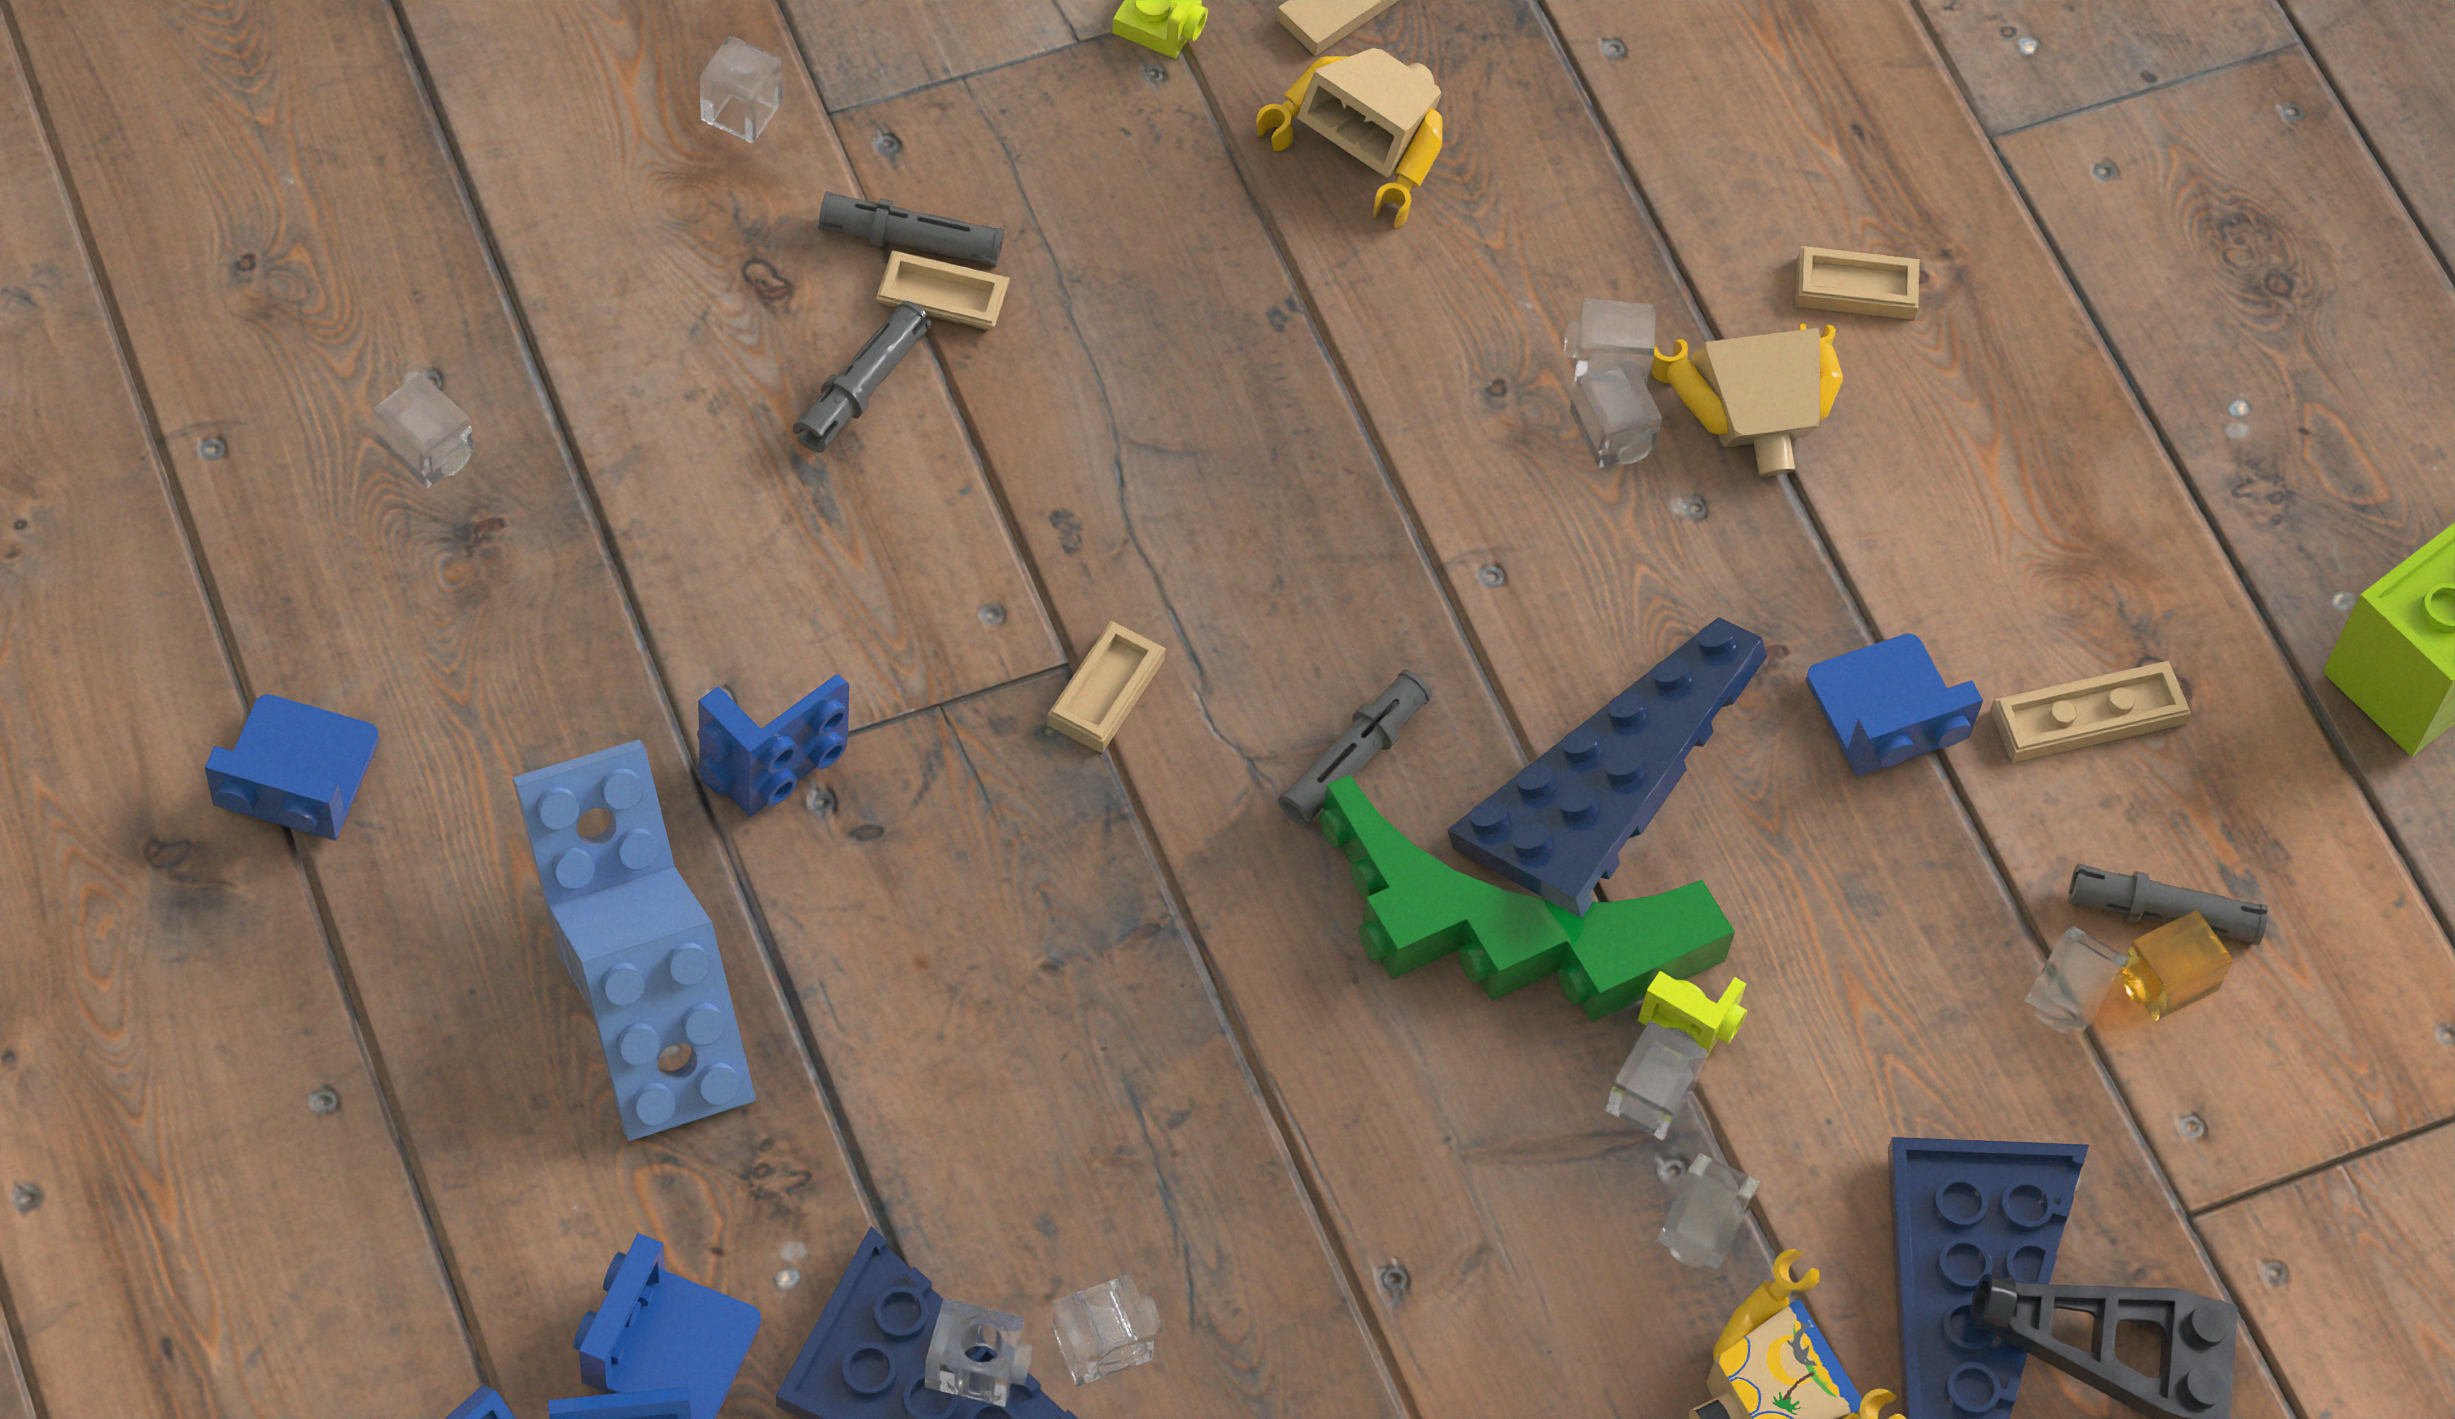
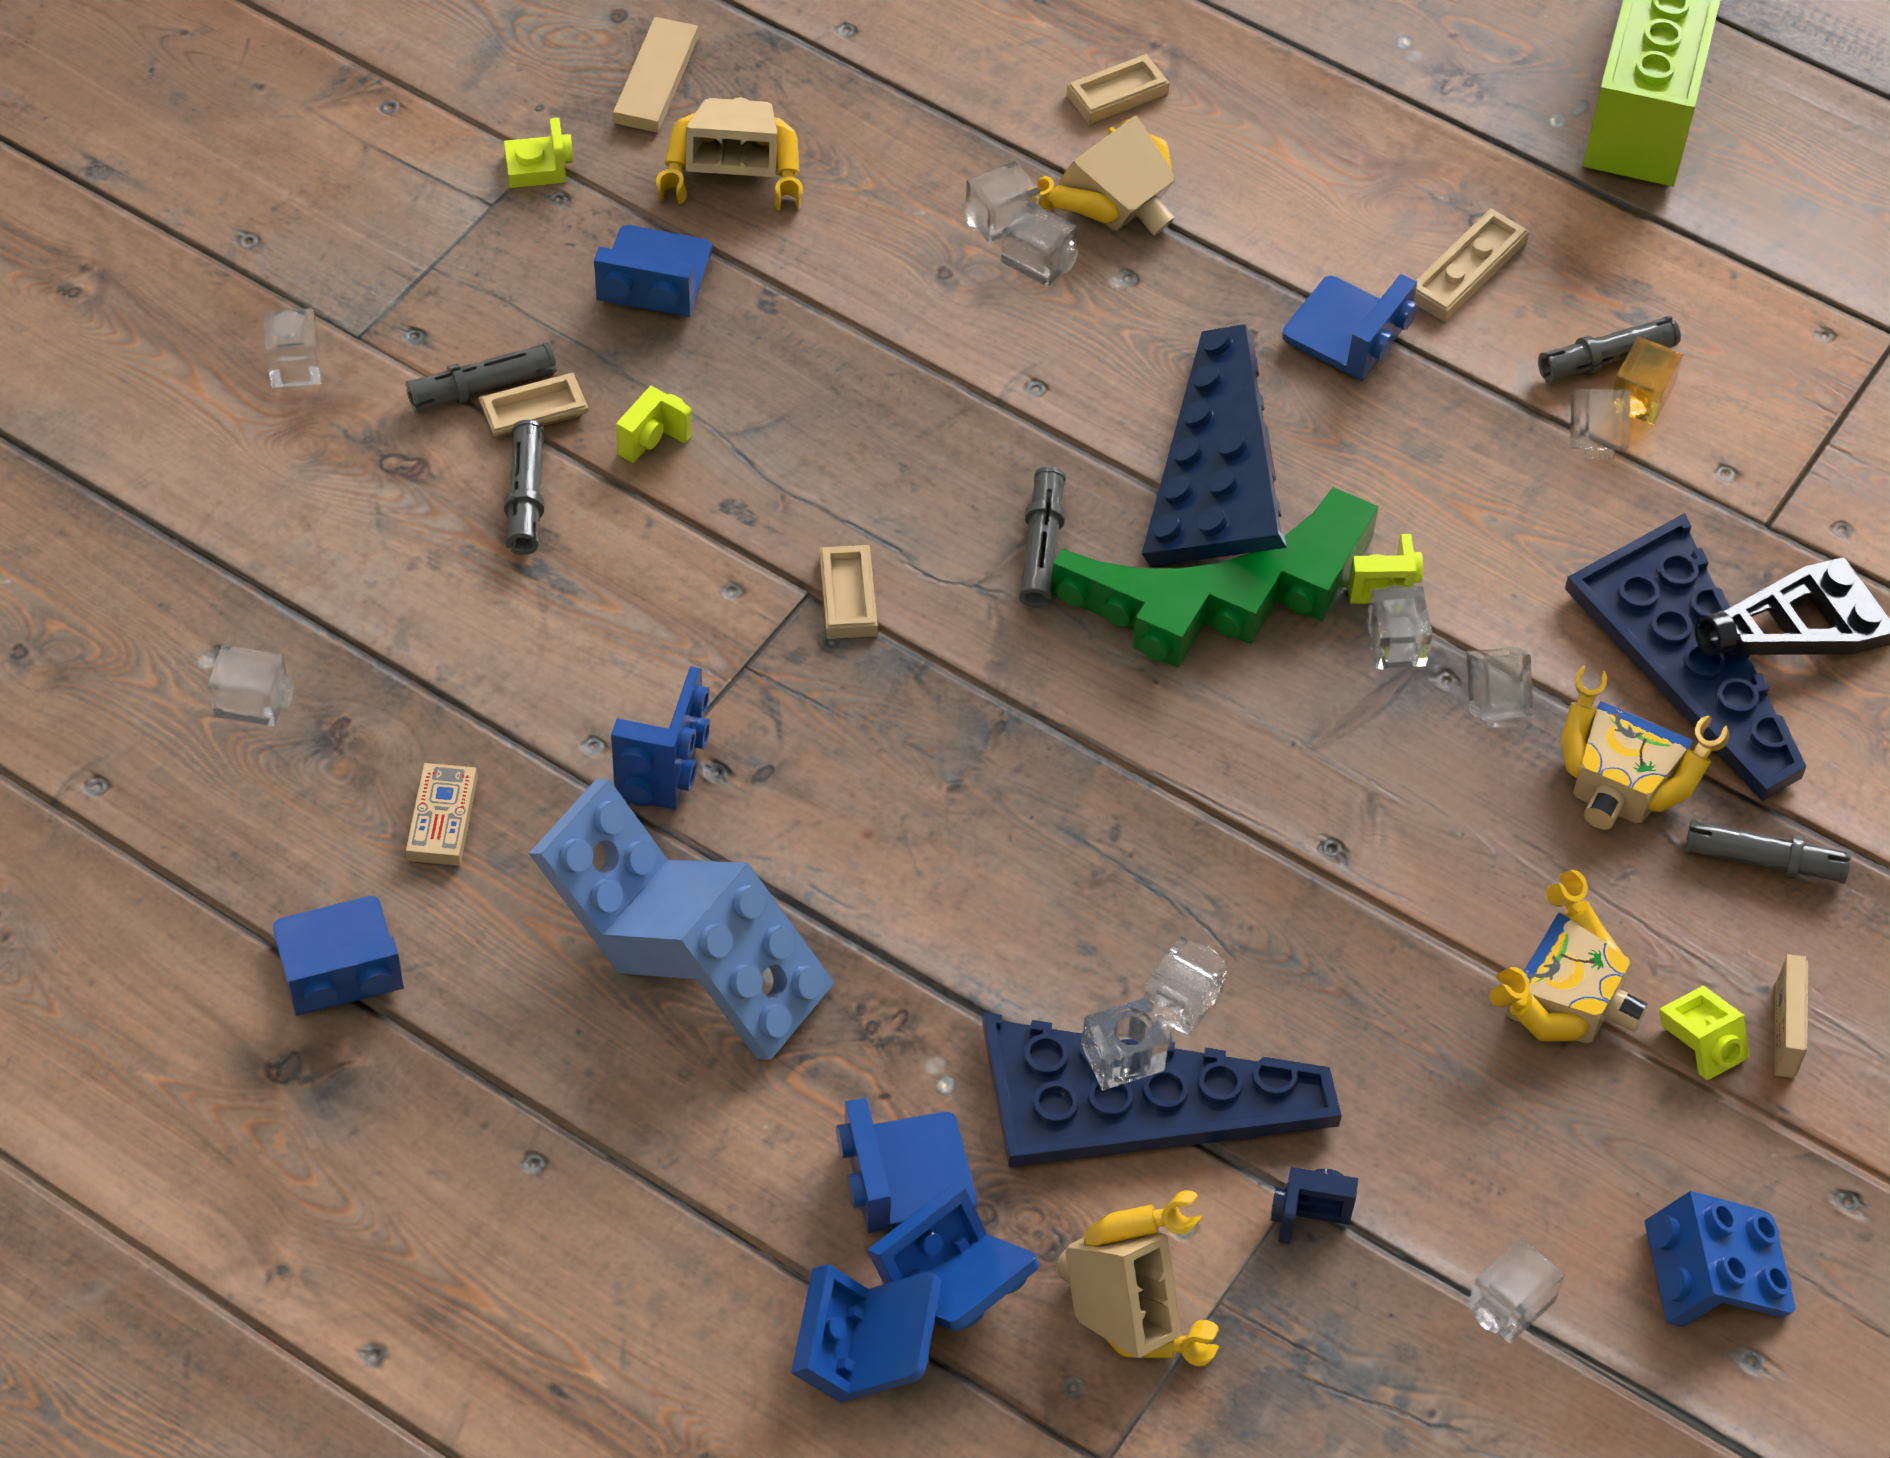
camera: 30 degrees left, 5 degrees down
none -> tan tile [406,763,478,866]
none -> blue bracket [594,225,712,317]
none -> neon yellow bracket [616,385,692,463]

